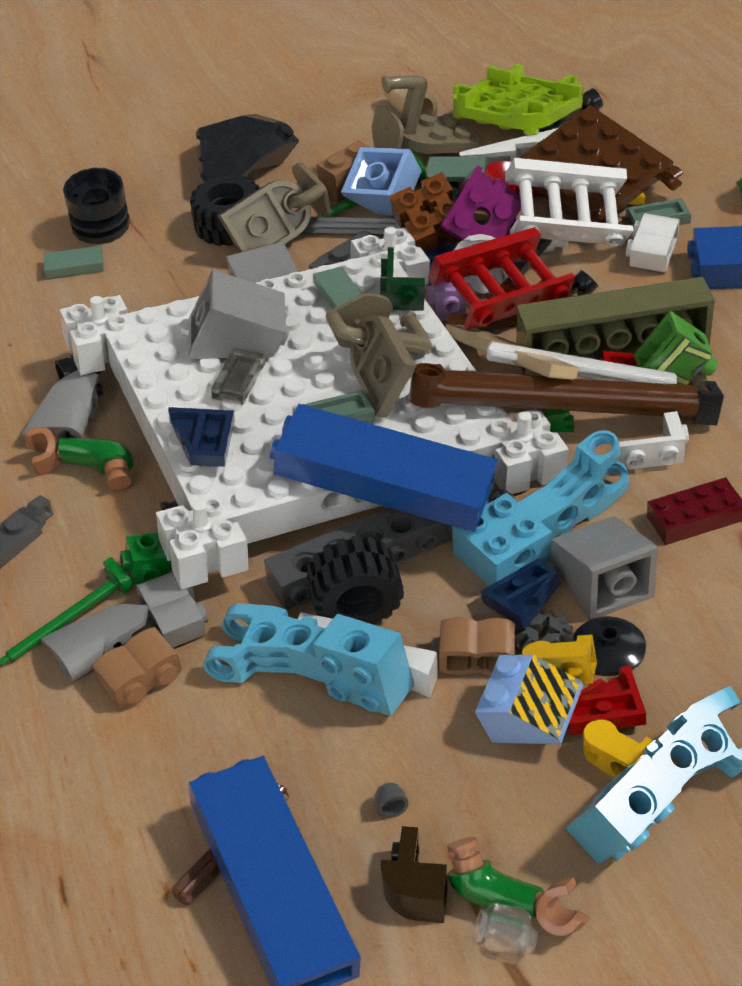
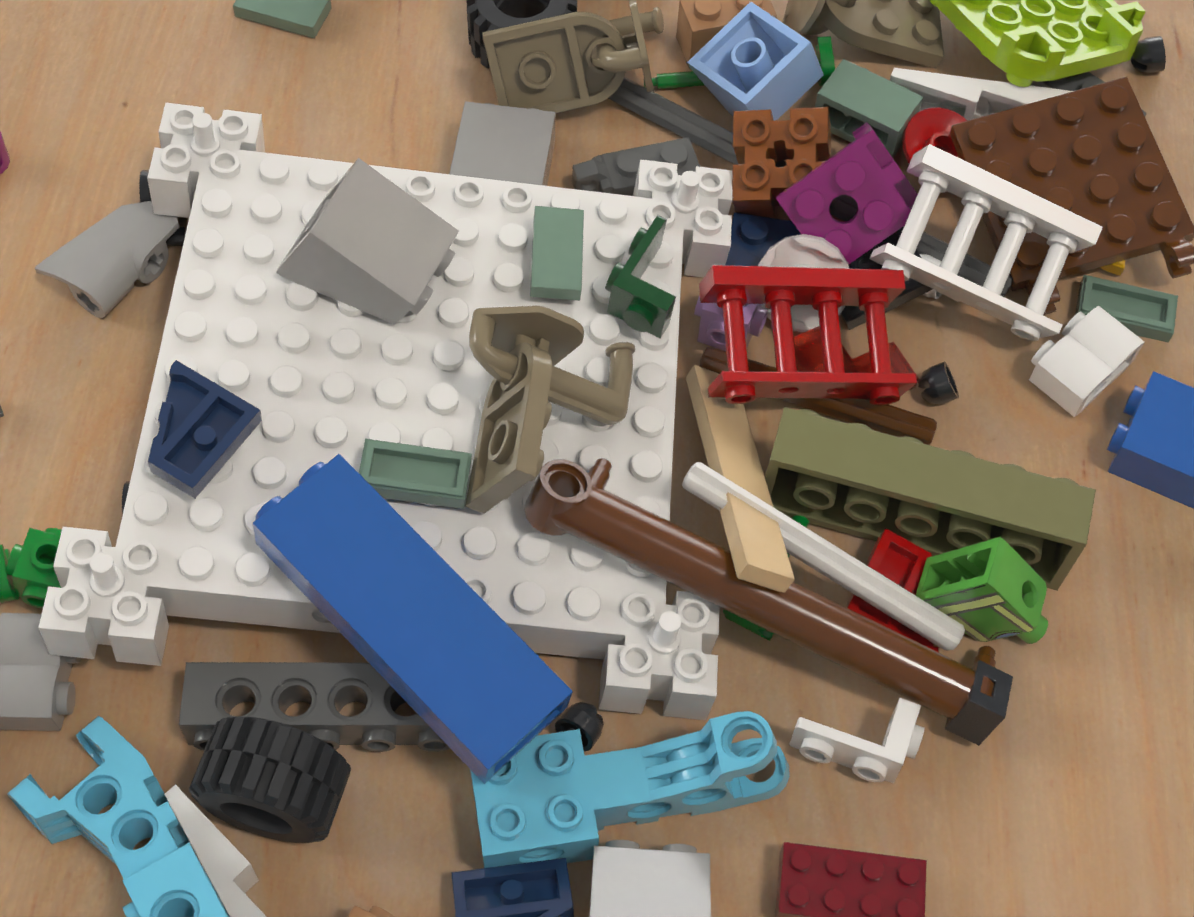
camera: 20 degrees right, 15 degrees up
piece [25,427,134,490] -> none
clear smoke tile [211,348,265,405] -> none

